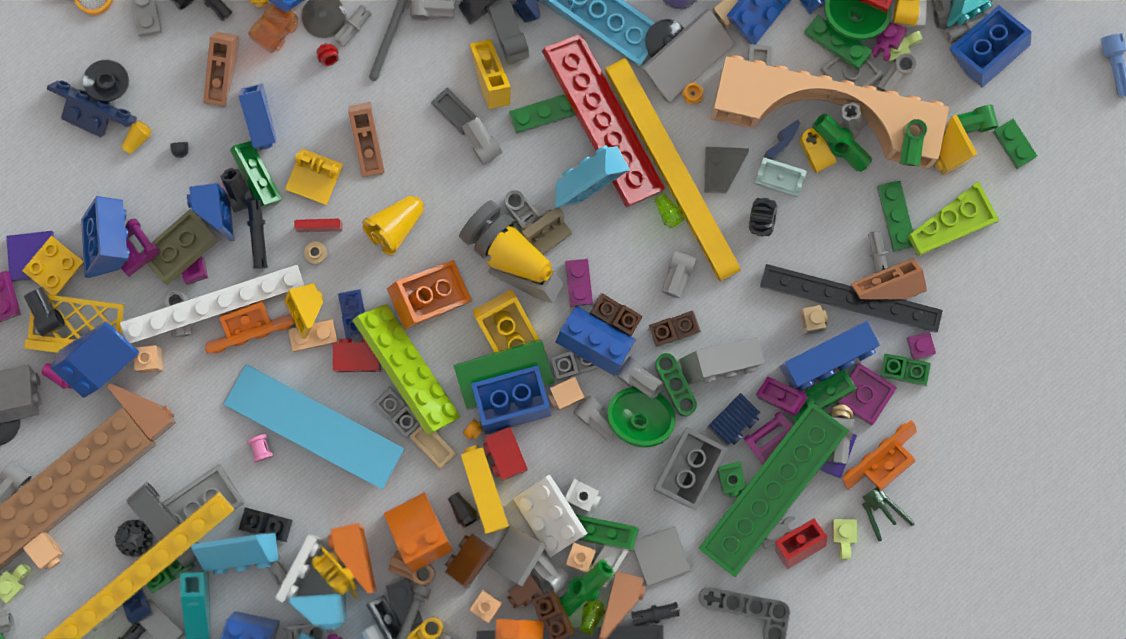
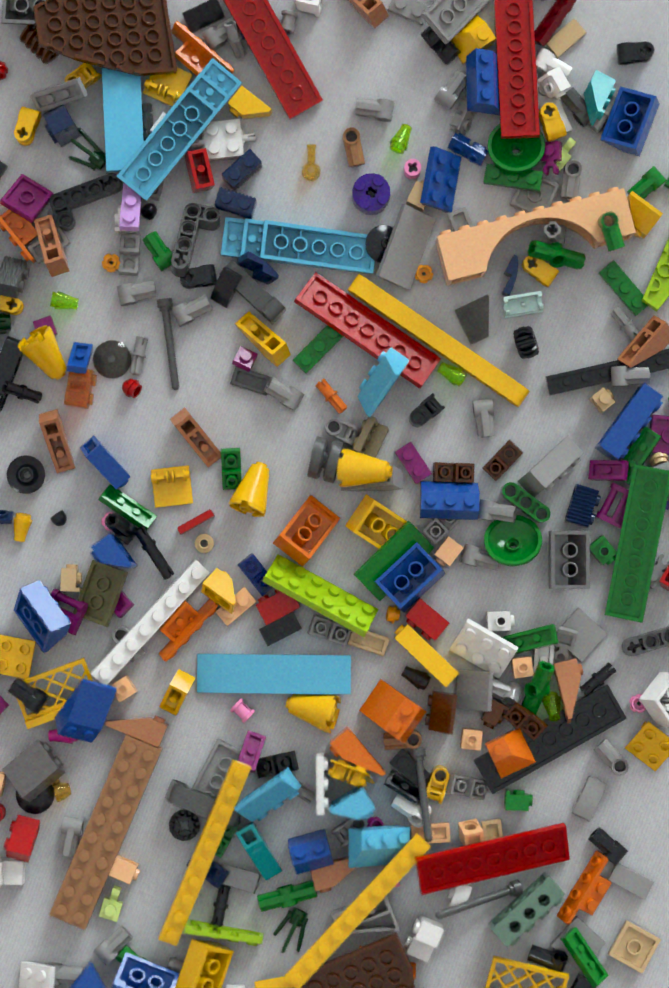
camera: 30 degrees left, 5 degrees up
none -> black dish [7,455,45,494]
none -> clear yellow bar [52,778,71,802]
none -> tan brick [60,564,82,592]
none -> yellow slope [159,669,195,716]
none -> green slope [221,448,242,490]
none -> magenta plate [232,346,258,372]
none -> magenta plate [237,730,266,773]
none -> black plate [259,612,302,646]
none -> yellow cone [285,694,341,734]
none -> orange axle [315,378,347,414]
none -> black piece [409,393,445,427]
none -> light grey plate [554,626,578,661]
none -> light grey piece [611,366,650,387]

